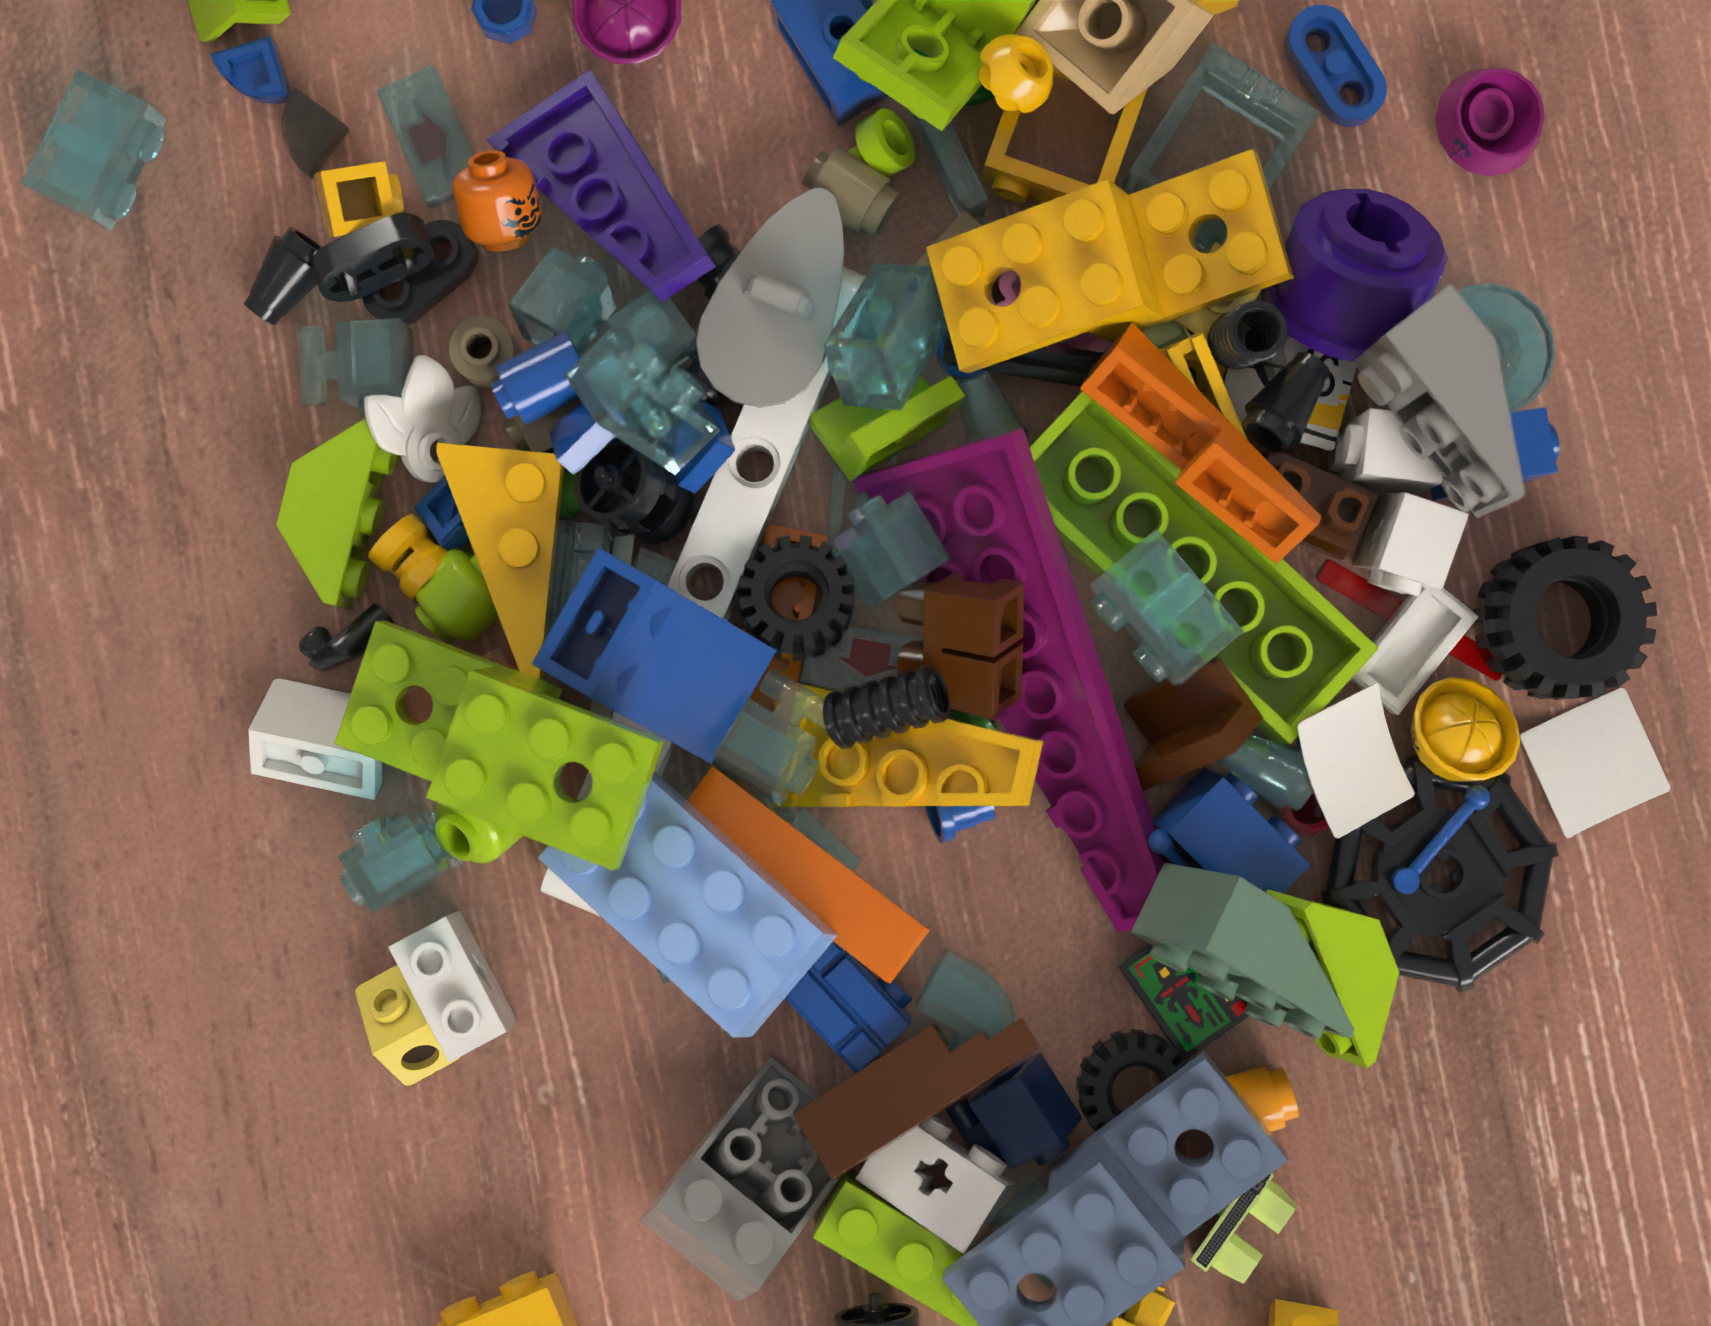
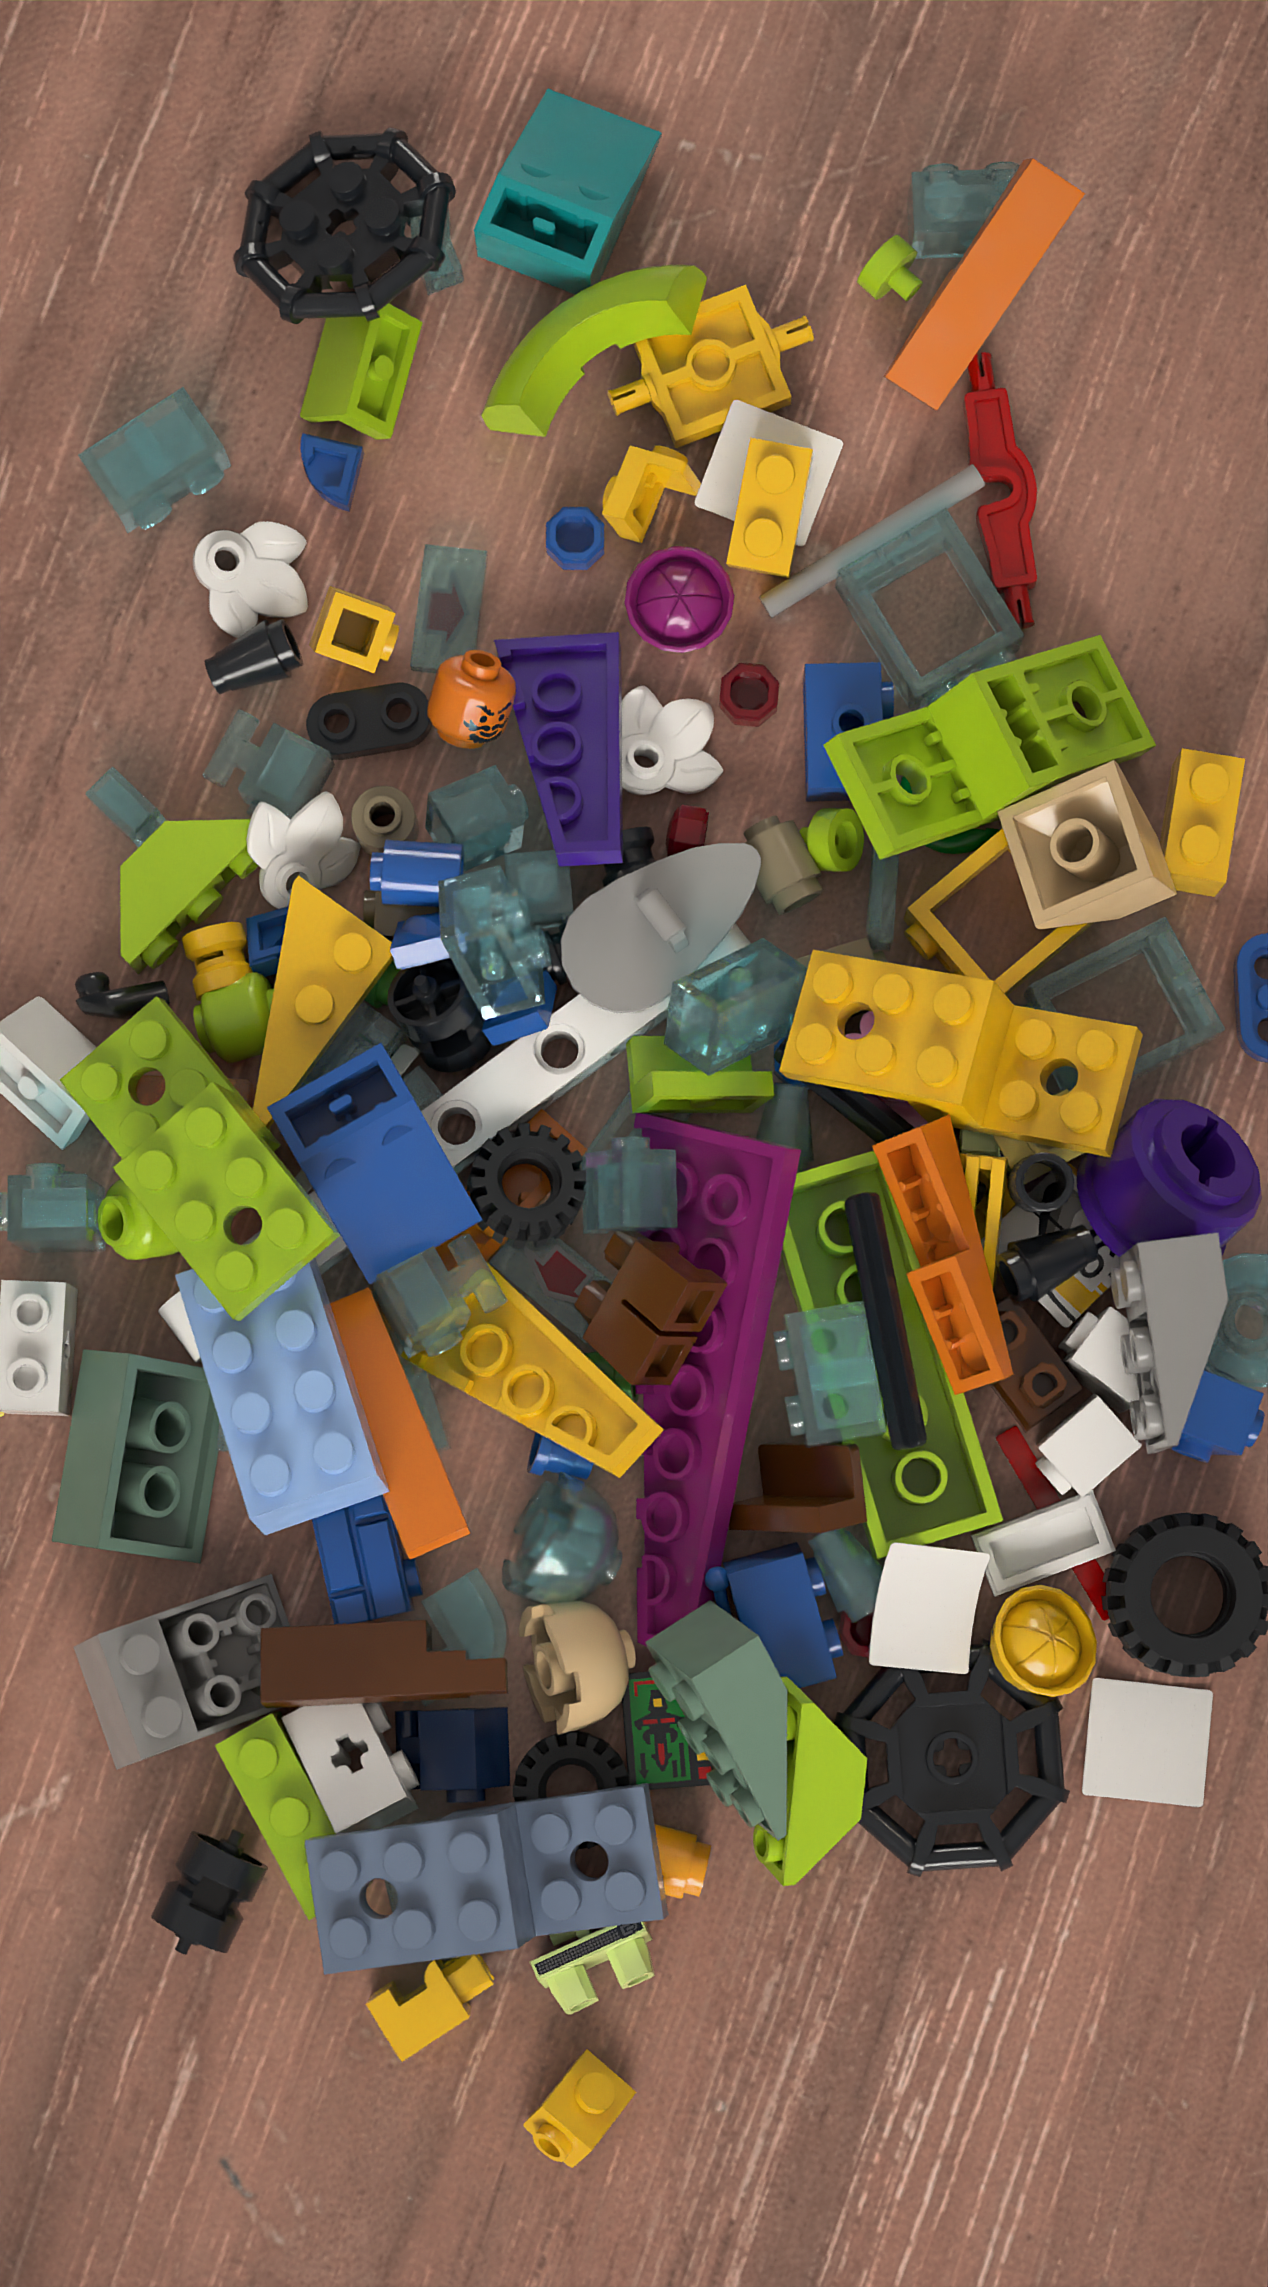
camera: 30 degrees right, 5 degrees down
clear smoke tile [282,87,349,179] -> none
black beam [312,213,434,302] -> none
black piece [823,665,950,749] -> none
yellow plate [979,34,1053,113] -> none
blue hinge [1391,785,1490,894] -> none
none -> sand green slope [51,1349,222,1563]
none -> clear light blue piece [85,766,167,848]
none -> white plate [193,522,308,639]
none -> clear light blue cylinder [502,1472,623,1604]
none -> tan cylinder [519,1599,636,1734]
none -> white plate [622,685,723,795]
none -> dark red tile [665,804,709,857]
none -> dark red tile [719,663,779,727]
none -> black axle [844,1192,927,1450]

